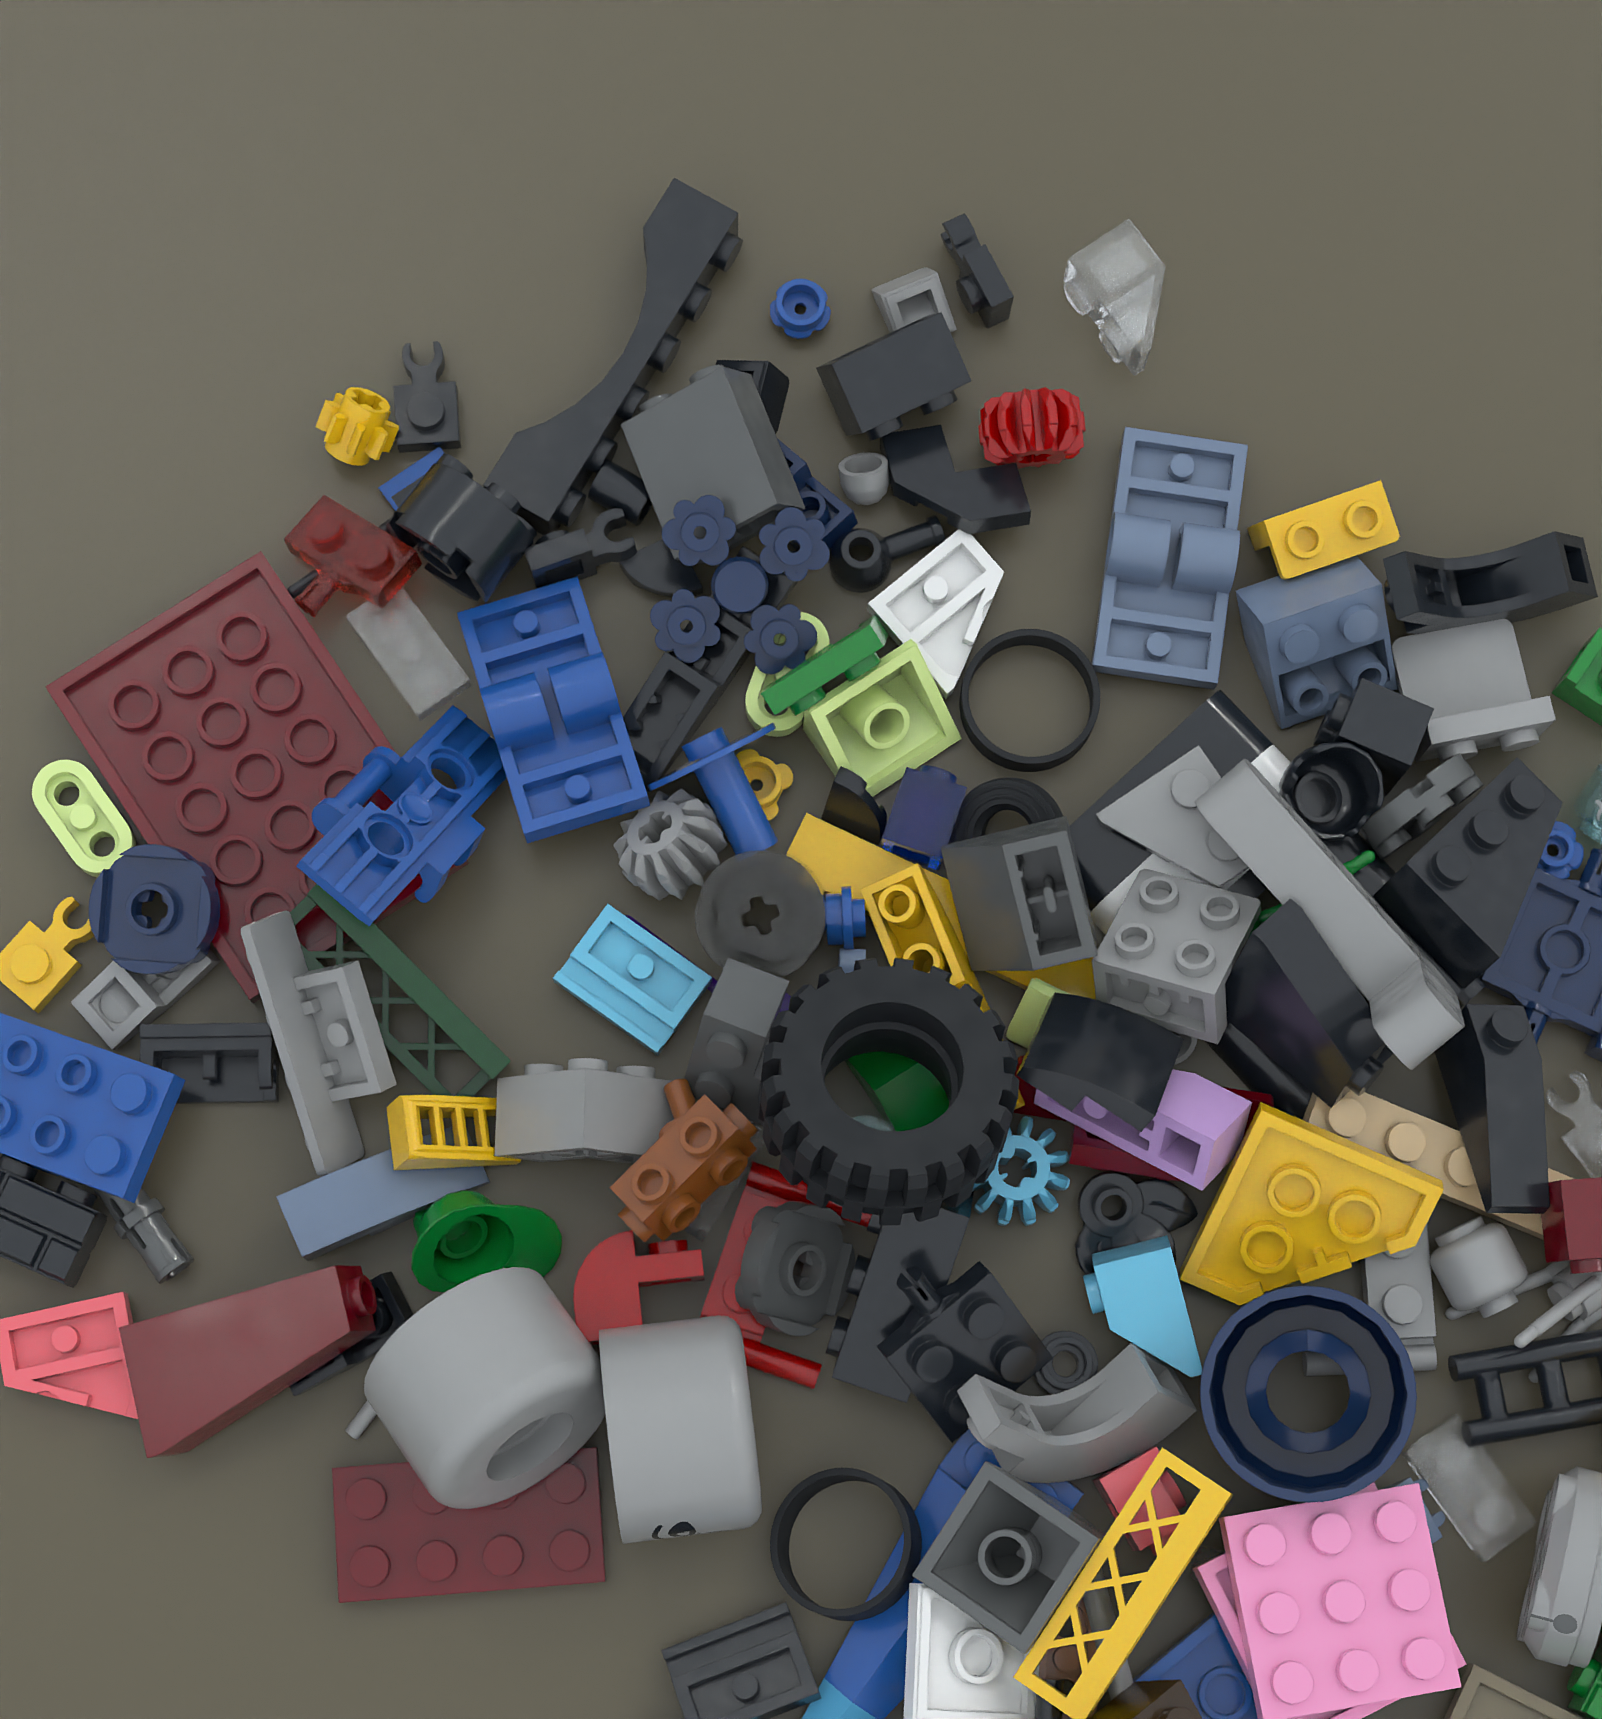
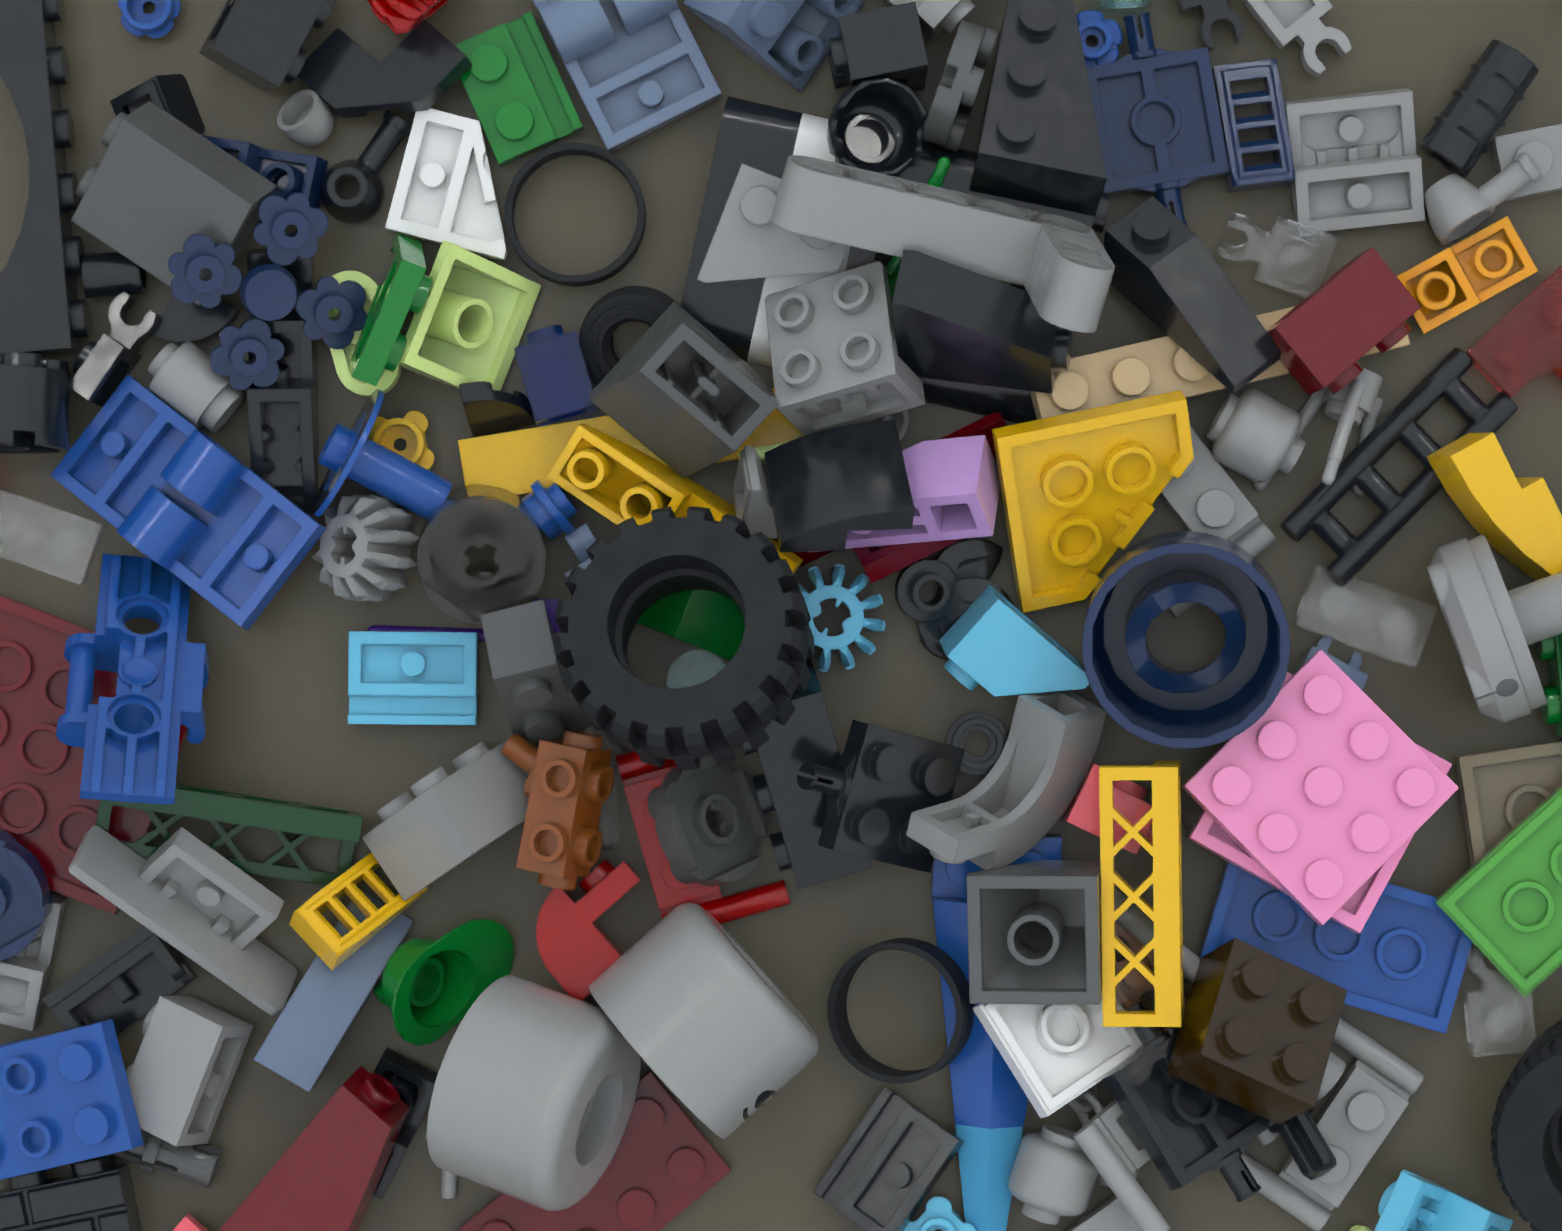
camera: 30 degrees left, 10 degrees up
none -> light grey brick [126,995,253,1147]
none -> light grey brick [147,340,245,433]
none -> green plate [455,11,584,167]
none -> light grey slope [732,446,777,538]

